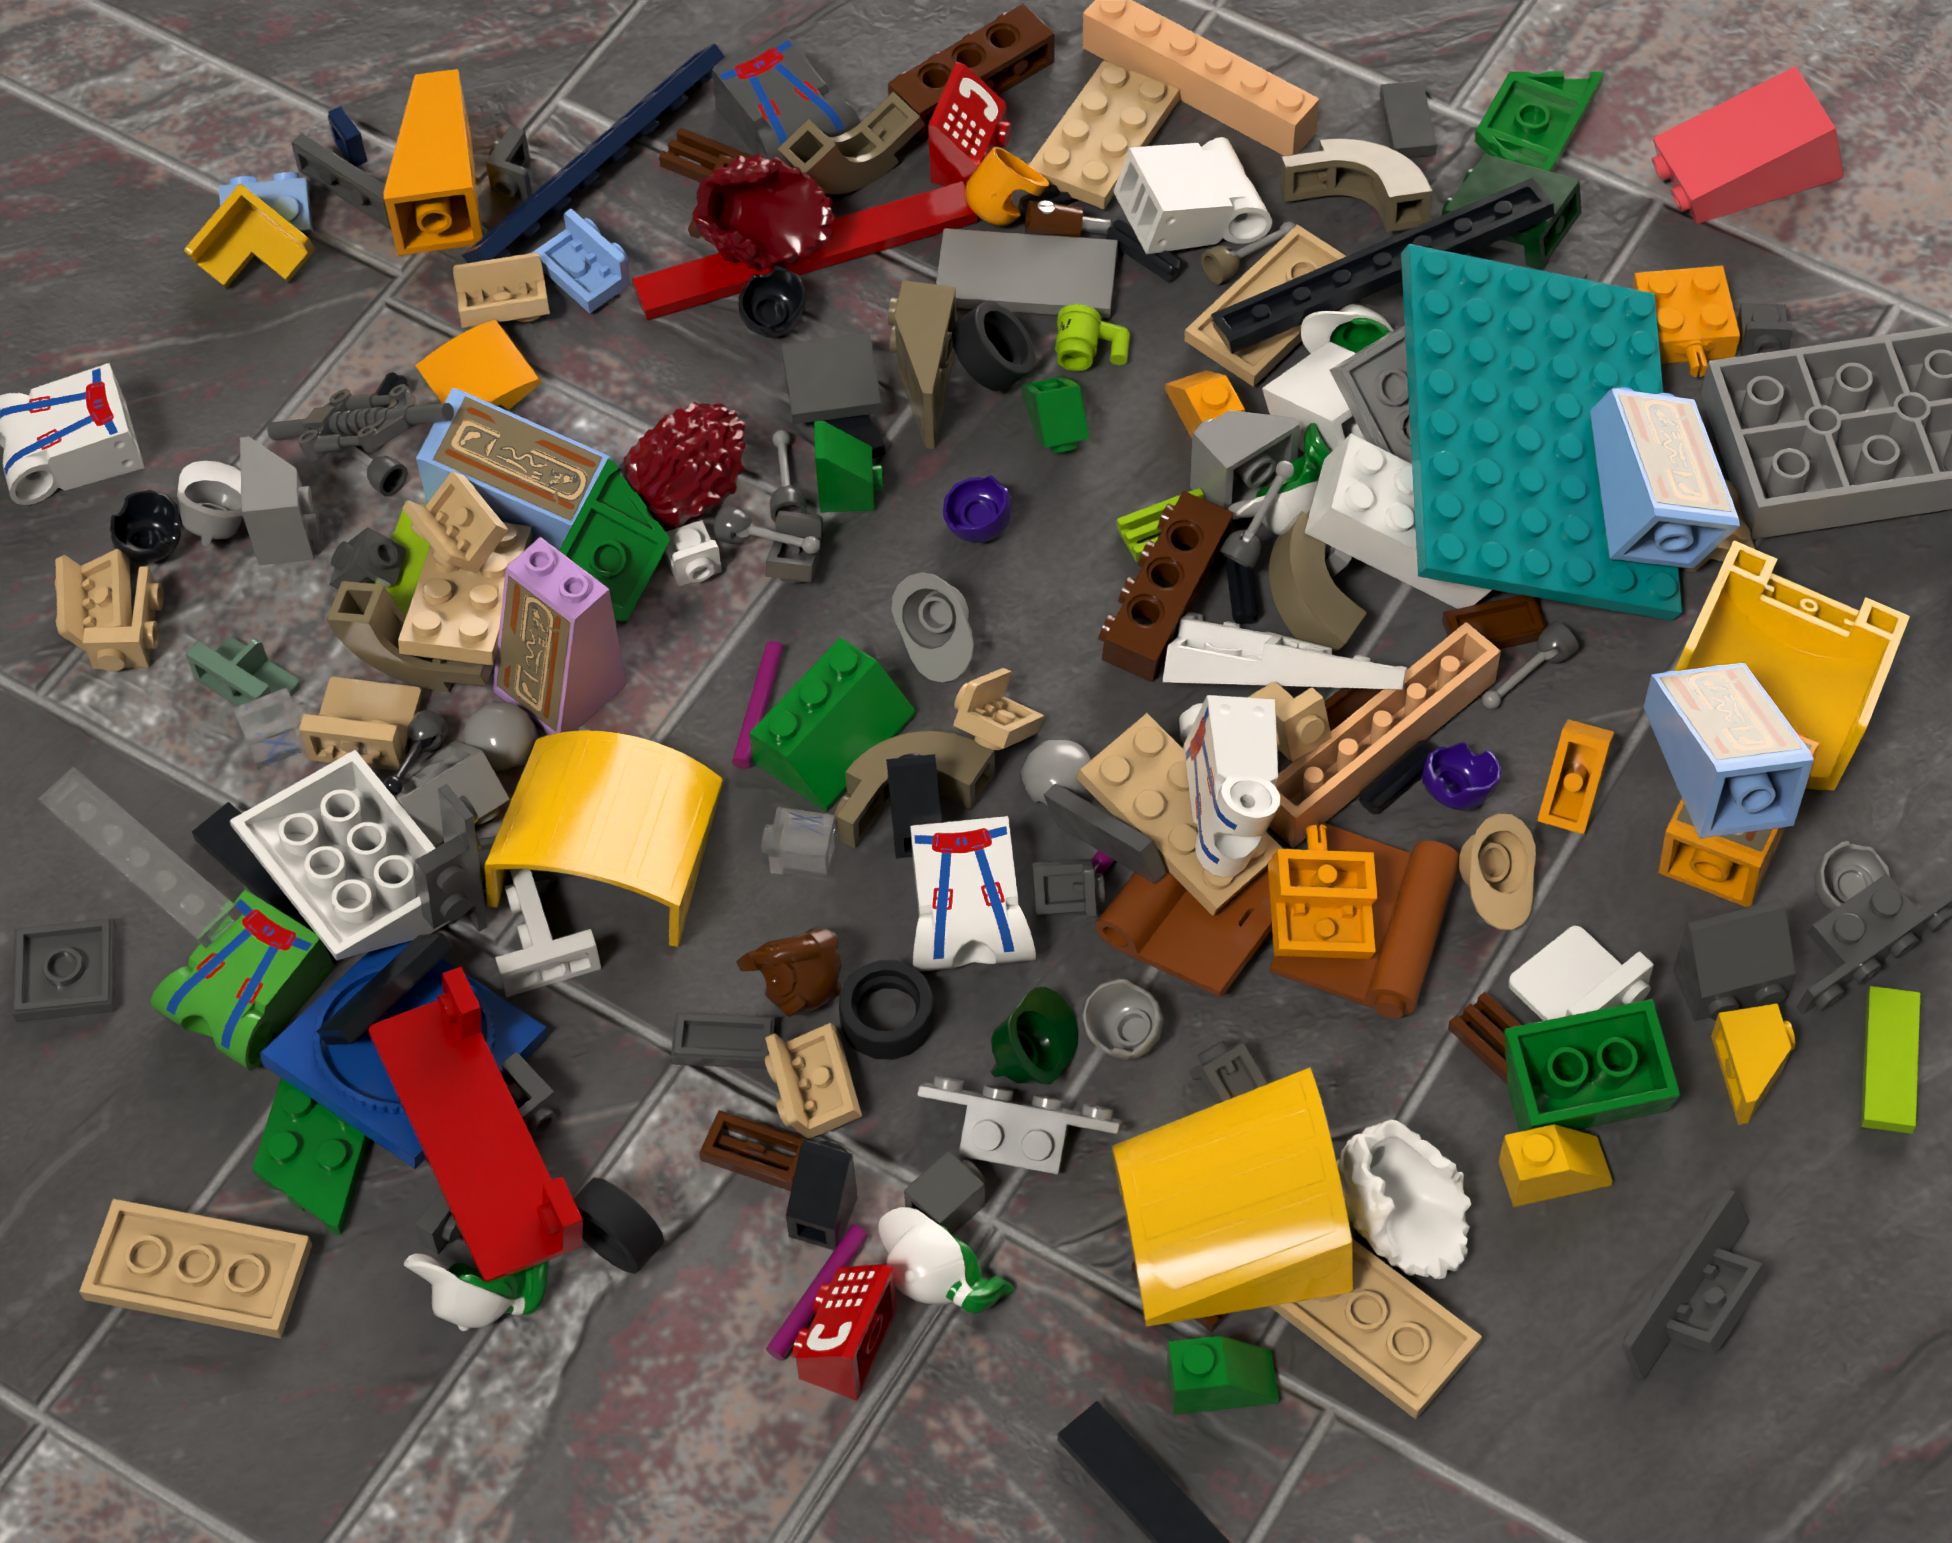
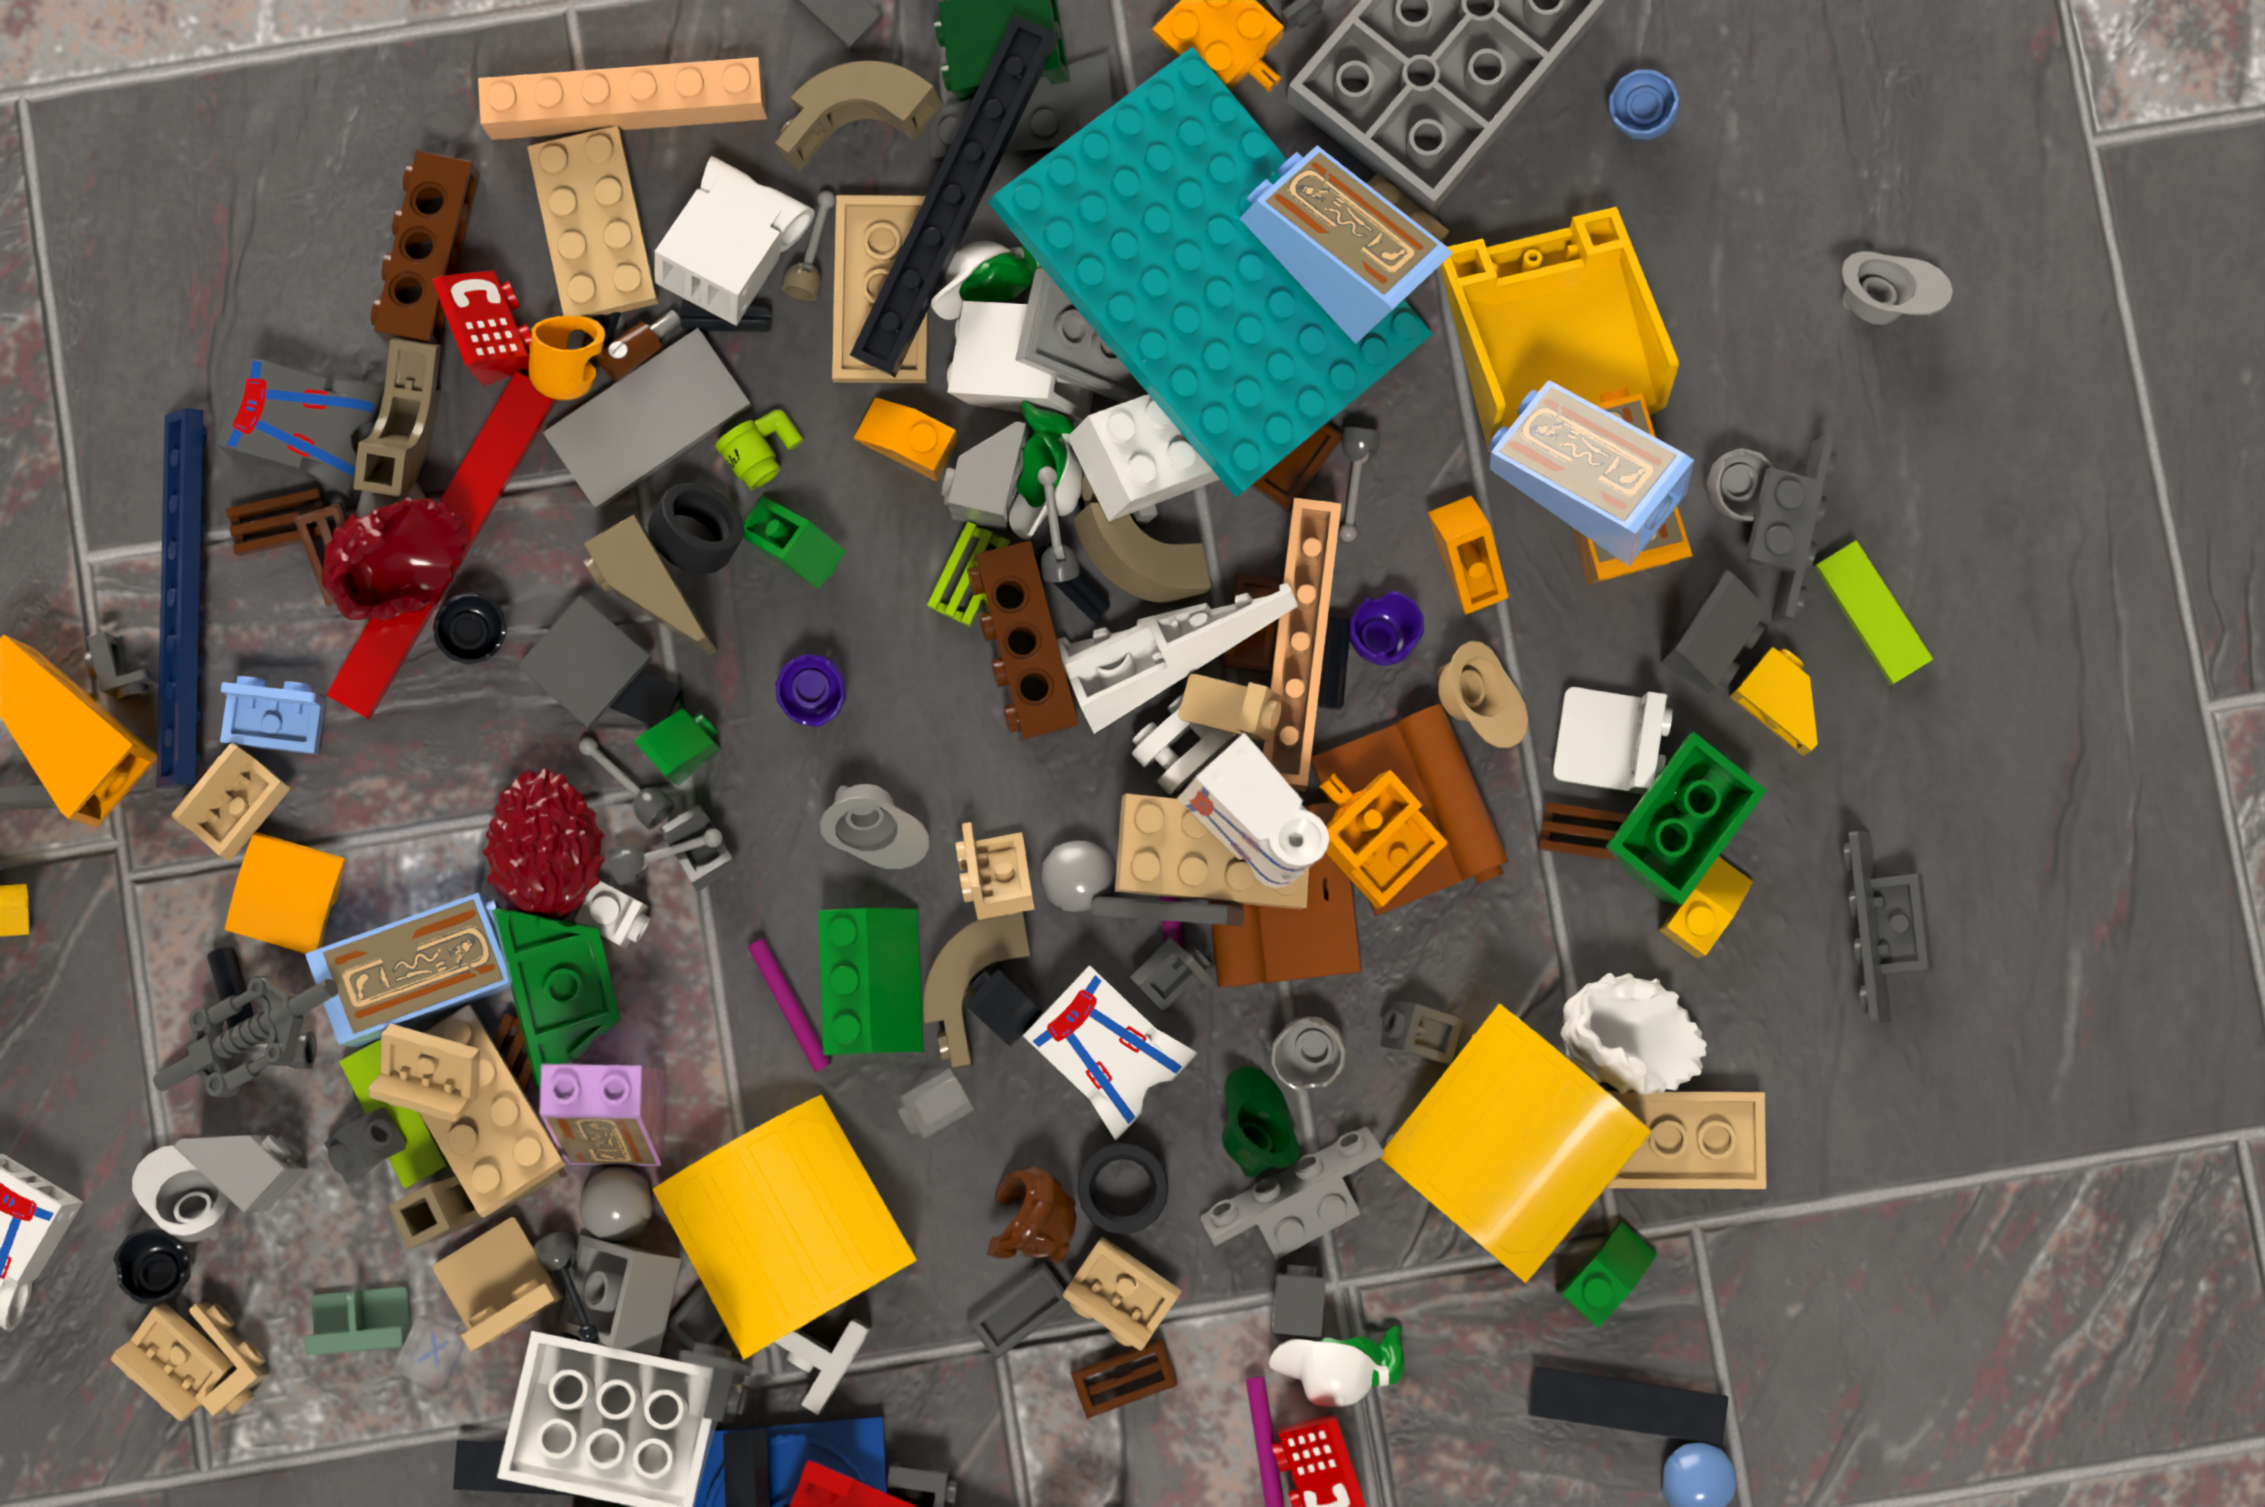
camera: 40 degrees left, 25 degrees up
black slope [786,1139,858,1250] -> none

